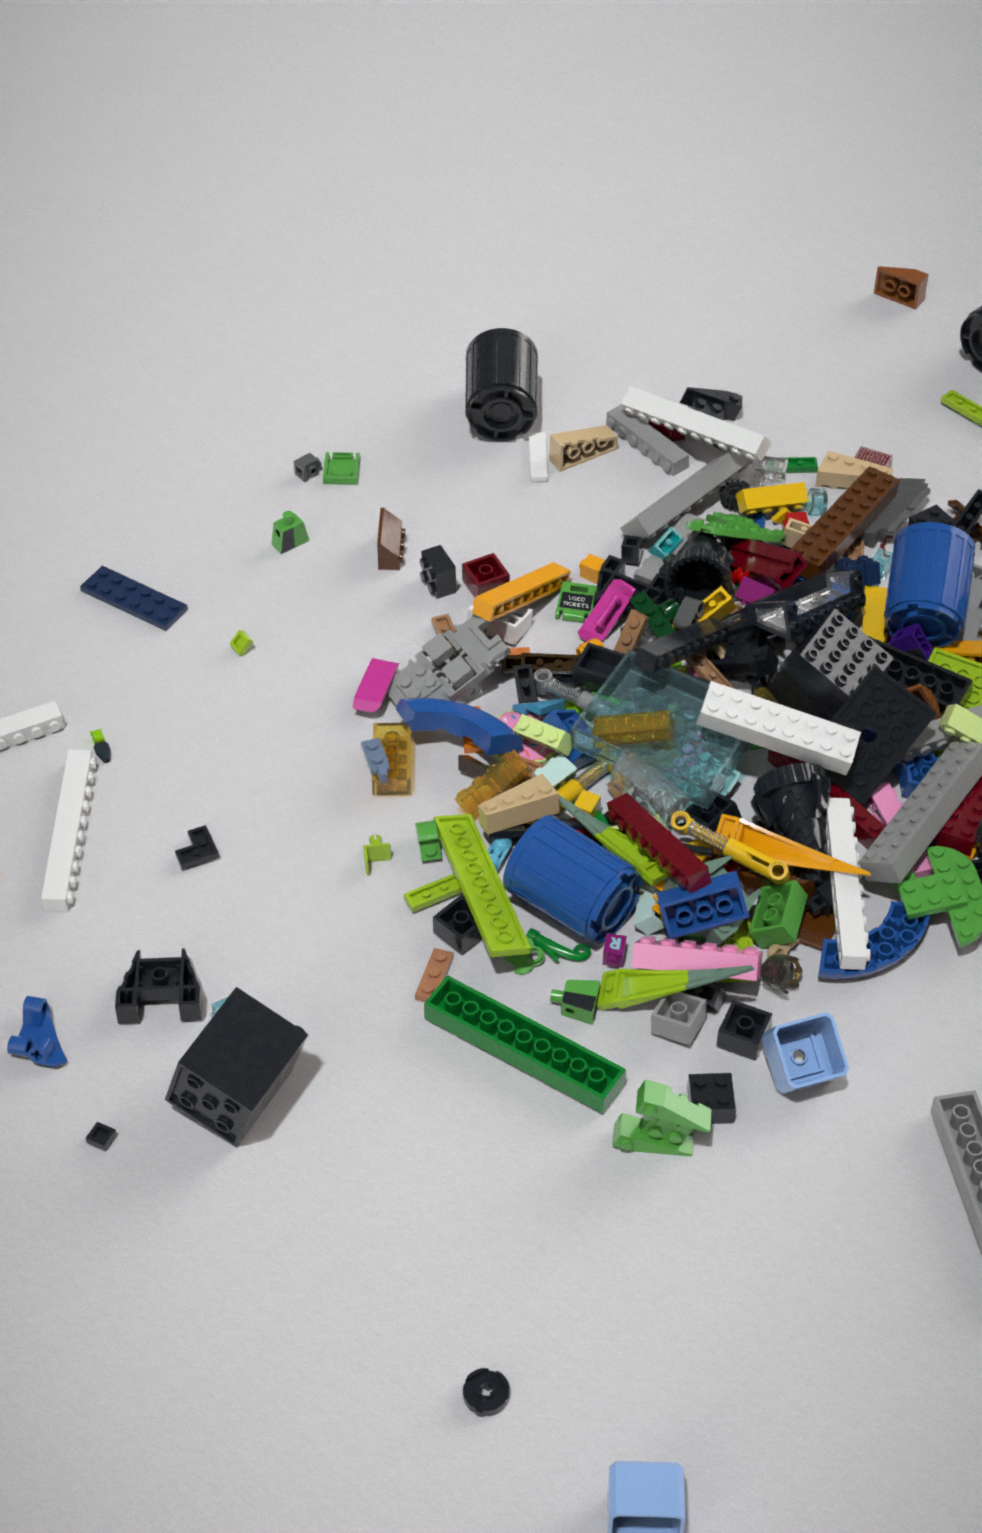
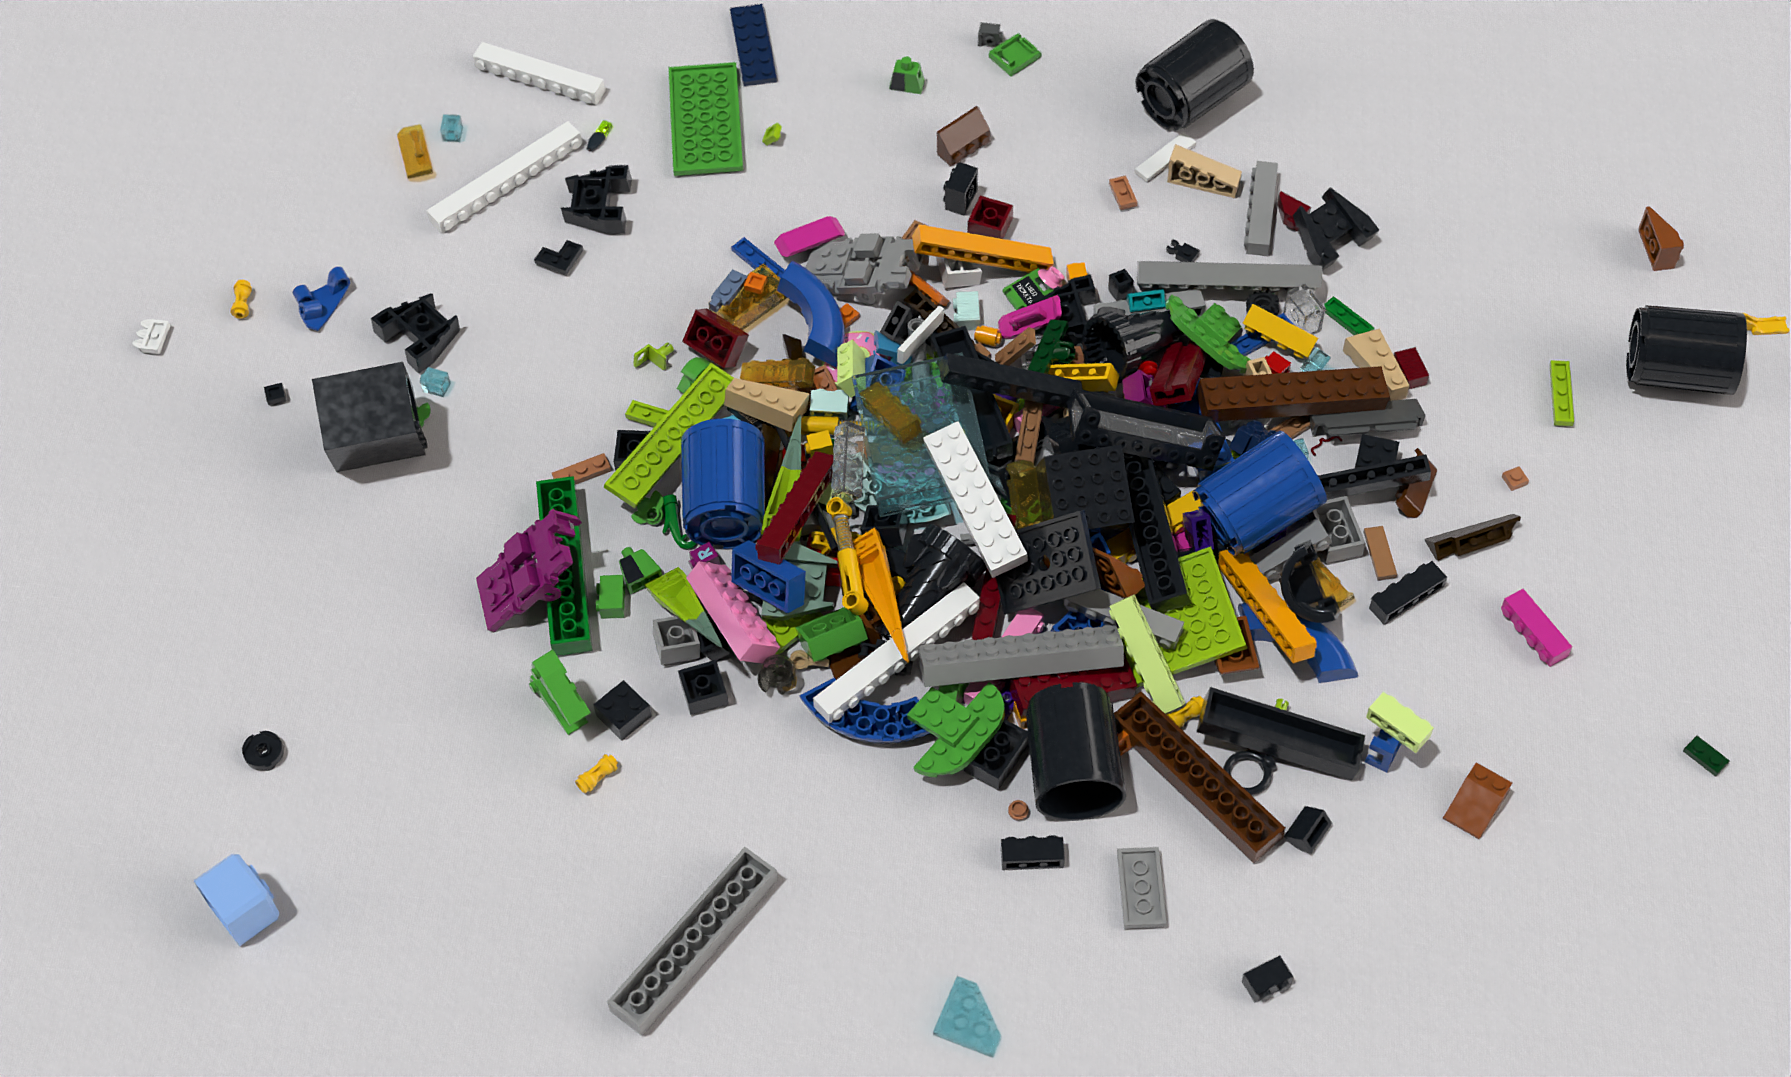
camera: 50 degrees right, 10 degrees up
white brick [621,386,771,461] -> none
dark grey beam [673,596,704,630] -> none
light blue plate [761,1012,849,1094] -> none
yellow tile [772,507,792,524] -> none
none -> magenta piece [476,509,582,632]
none -> black wedge [561,165,632,234]
none -> yellow piece [575,754,618,794]
none -> bright green brick [596,575,625,619]
none -> bright green plate [668,62,743,176]
none -> dark red brick [682,308,749,368]
none -> blue tile [731,237,785,288]
none -> orange plate [744,272,768,294]
none -> white tile [897,306,944,365]
none -> light aqua brick [953,291,980,330]
none -> bright pink piece [1038,267,1064,289]
none -> nougat plate [1109,175,1137,210]
none -> black plate [1166,239,1200,262]

